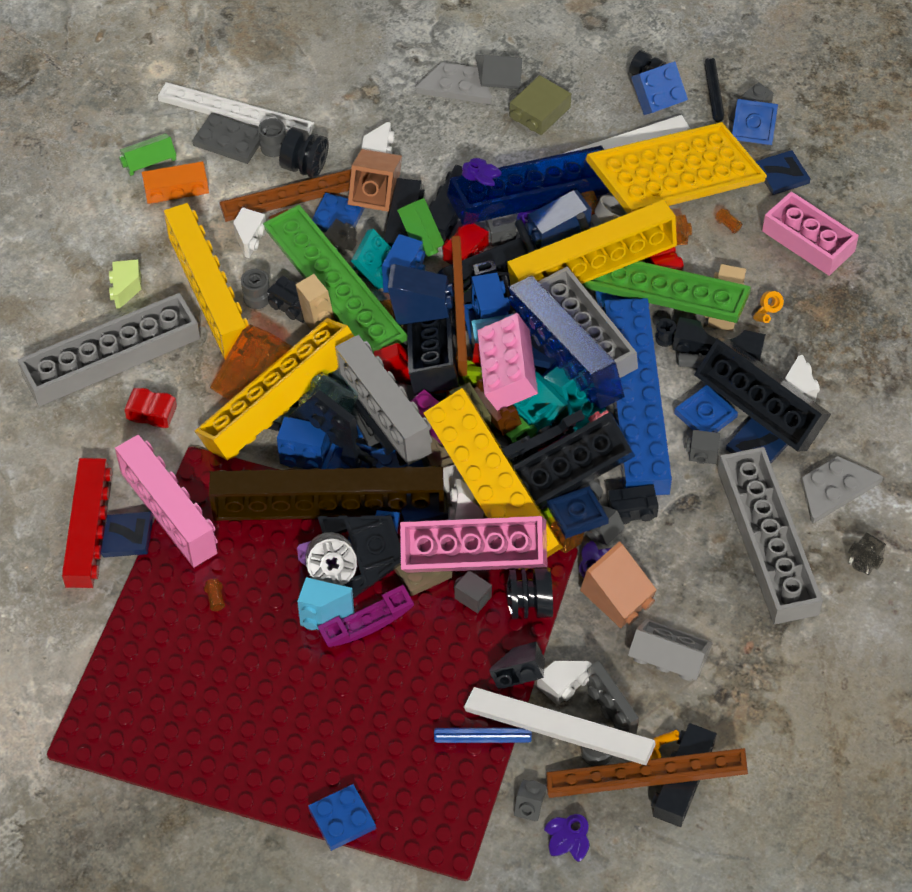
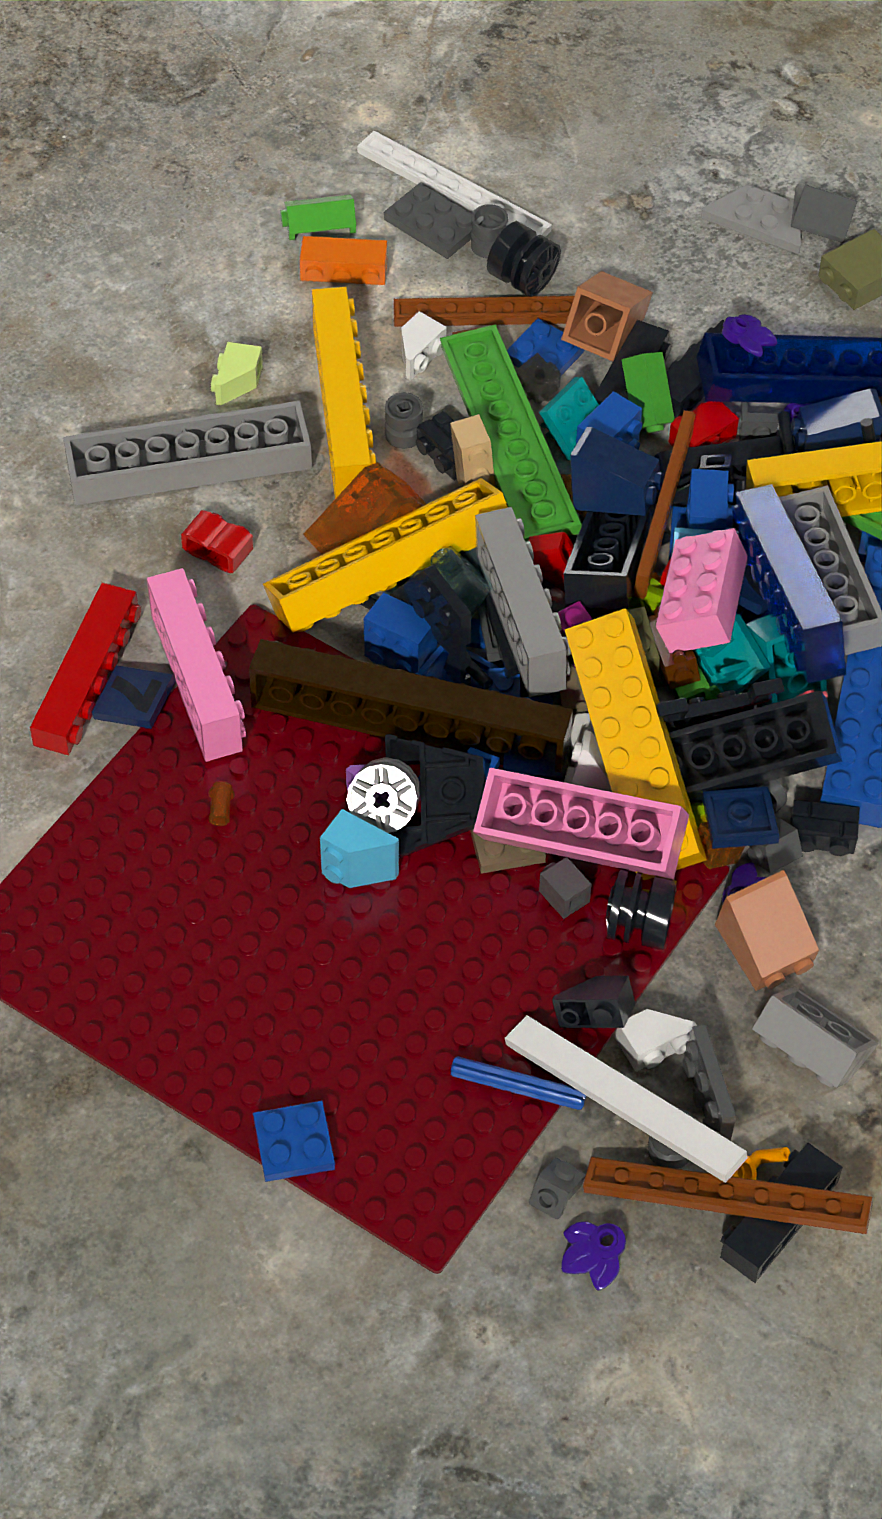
camera: 15 degrees right, 0 degrees up
magenta slope [317,585,414,647] -> none
white slope [362,122,395,154] -> none

